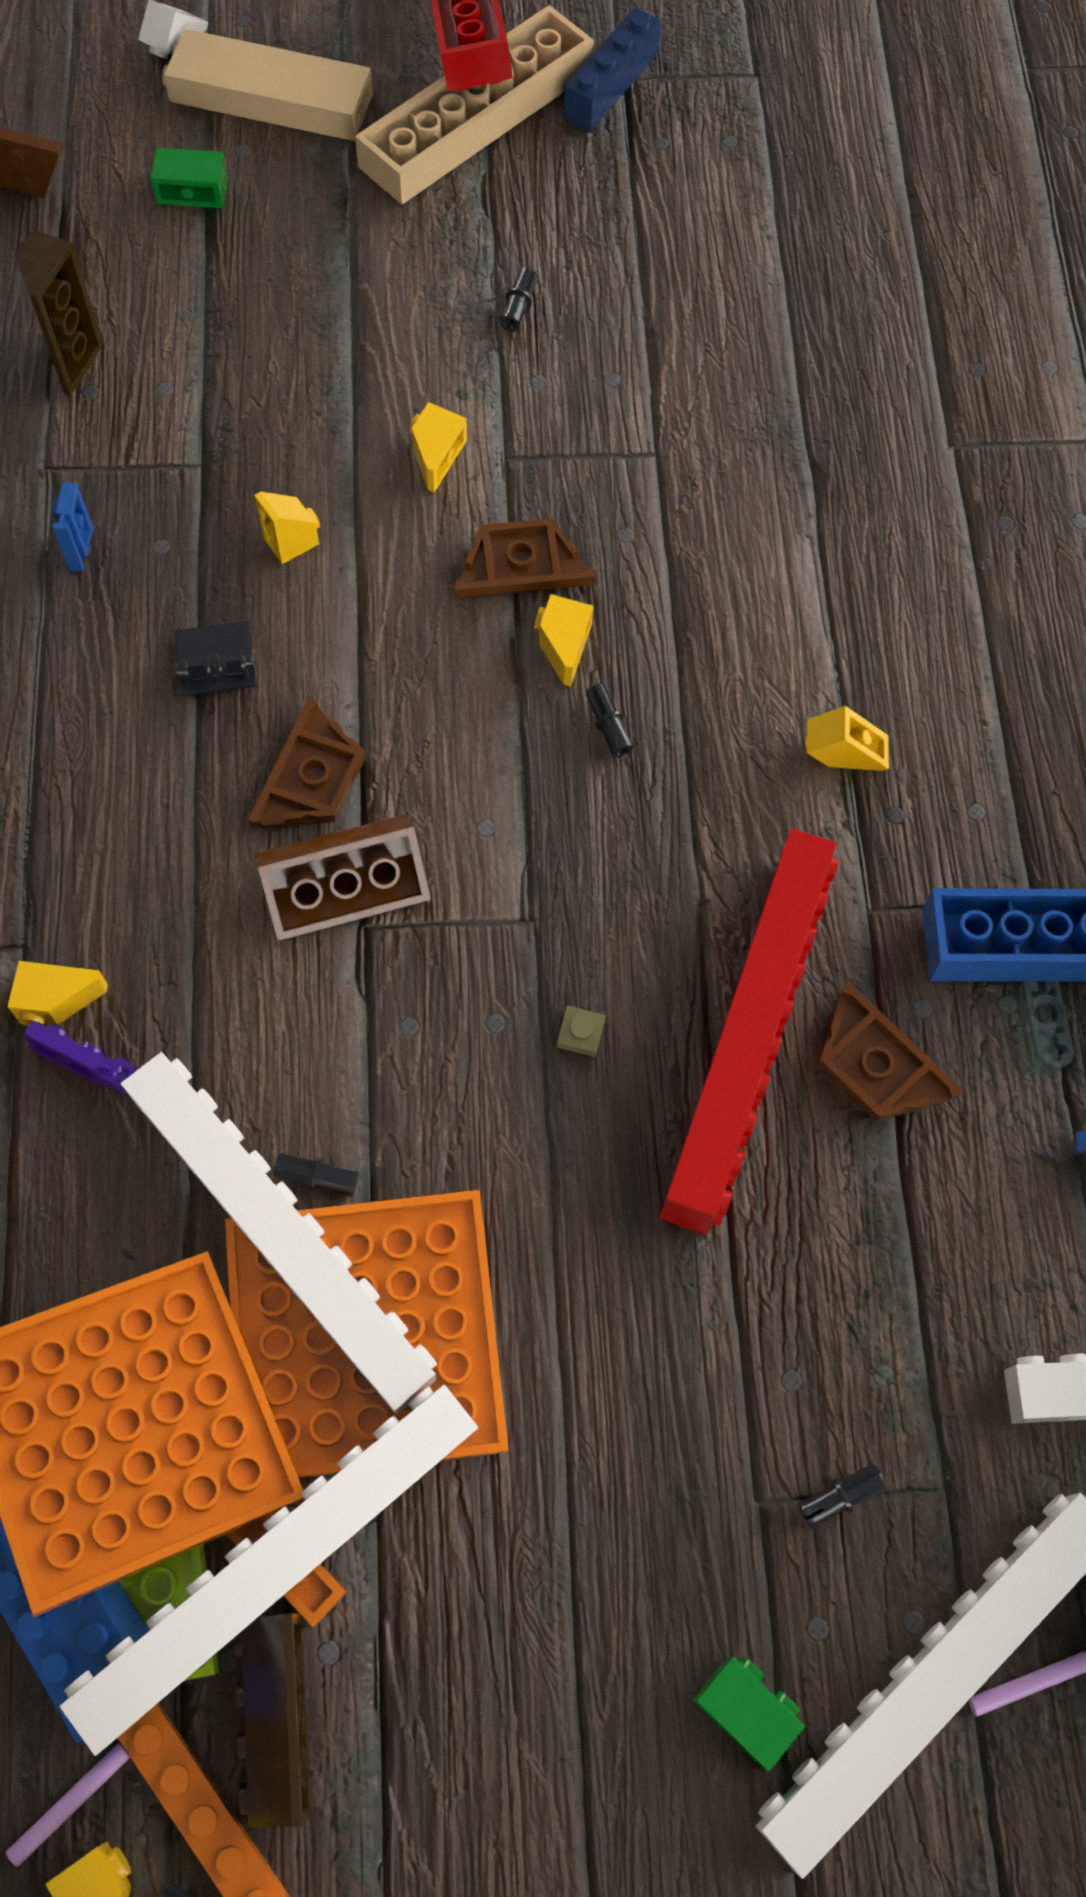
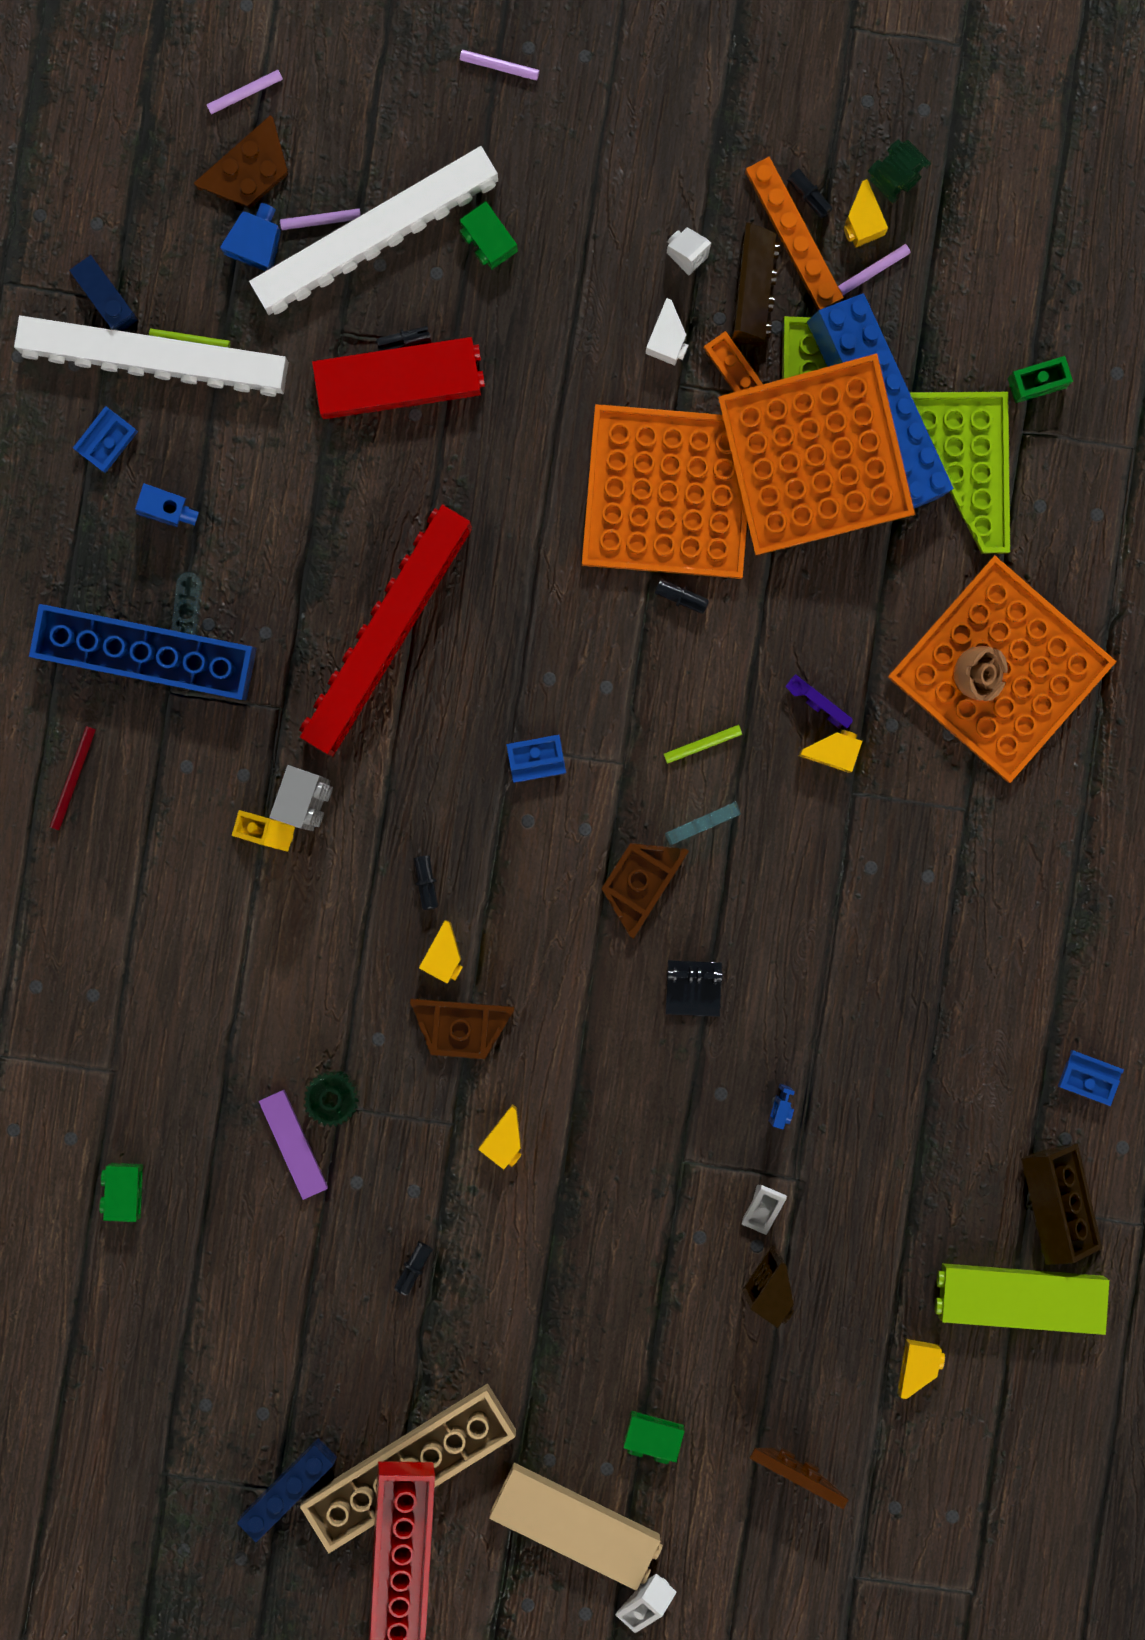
camera: 165 degrees left, 20 degrees up
white brick [59,1385,479,1756] -> none
white brick [121,1051,437,1416] -> none
yellow slope [254,492,320,564] -> none
reddish brown slope [254,814,431,941] -> none
olive plate [557,1005,606,1057] -> none
reddish brown wing [818,981,963,1122] -> none
none -> green brick [100,1163,143,1222]
none -> medium lavender tile [259,1090,328,1200]
none -> light grey brick [269,765,333,831]
none -> clear green brick [303,1070,360,1127]
none -> red brick [312,337,485,420]
none -> blue plate [506,735,566,783]
none -> white slope [645,298,689,366]
none -> lime bar [664,725,742,764]
none -> clear light blue beam [665,802,741,845]
none -> white slope [667,227,711,275]
none -> white slope [742,1185,787,1235]

